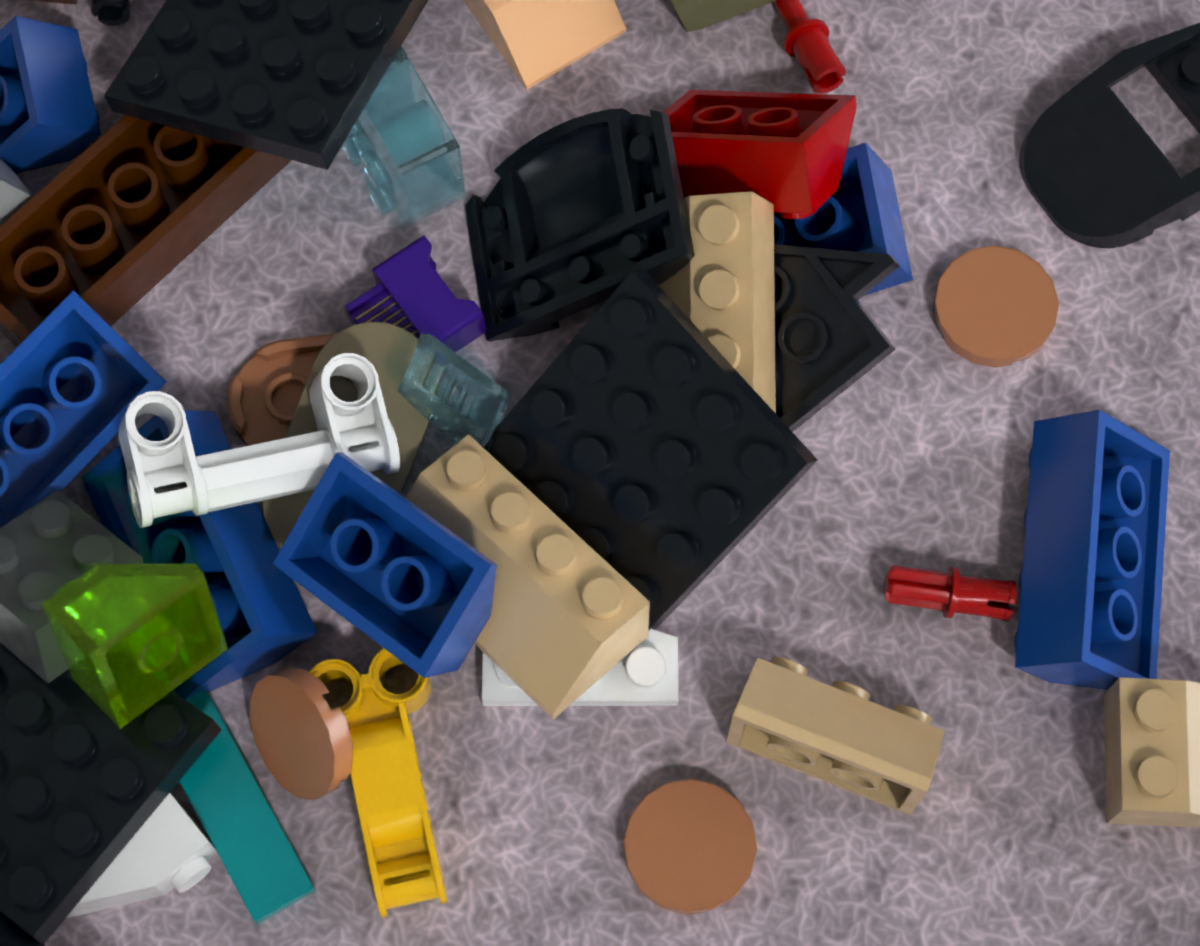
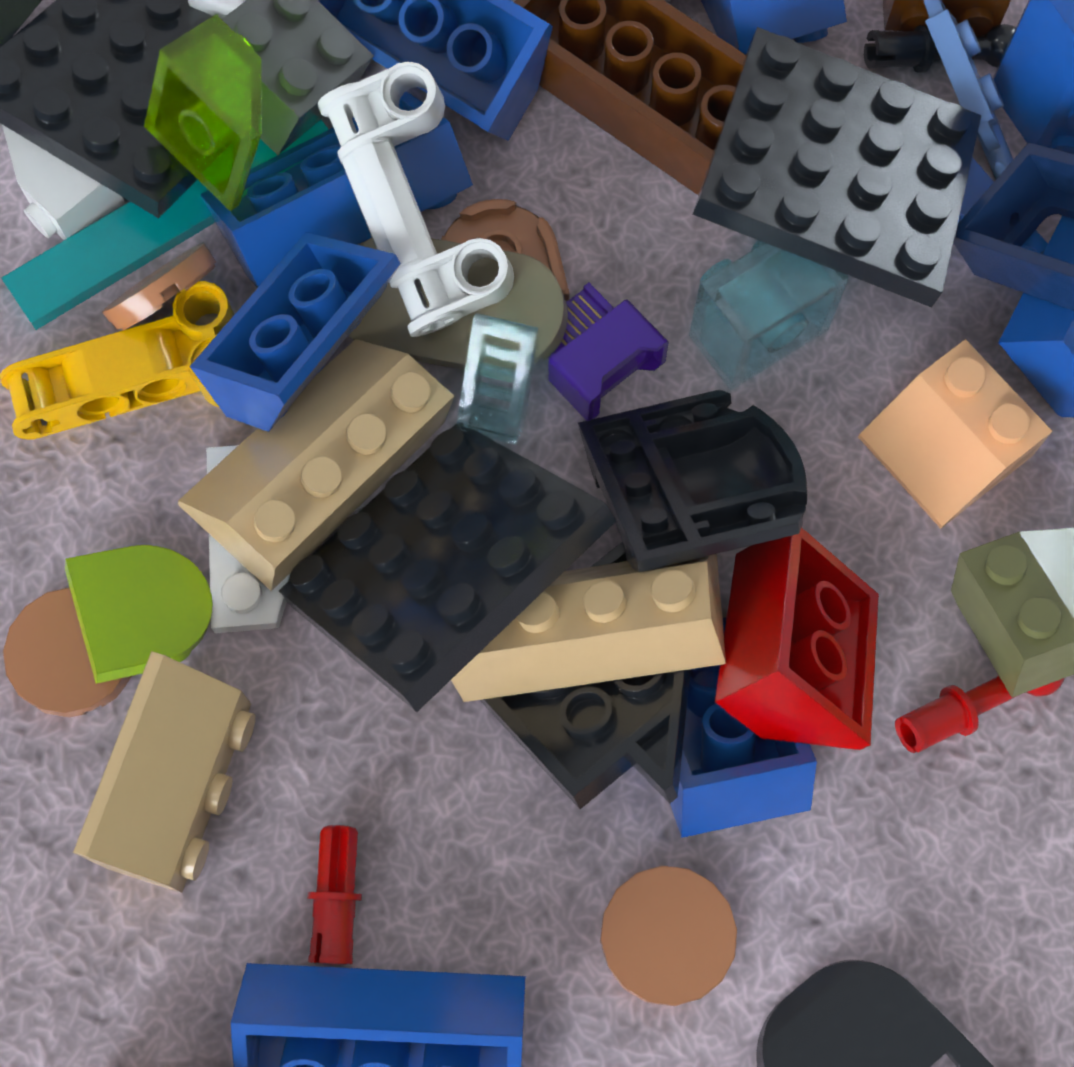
camera: 85 degrees right, 0 degrees up
none -> lime tile [65,545,213,684]

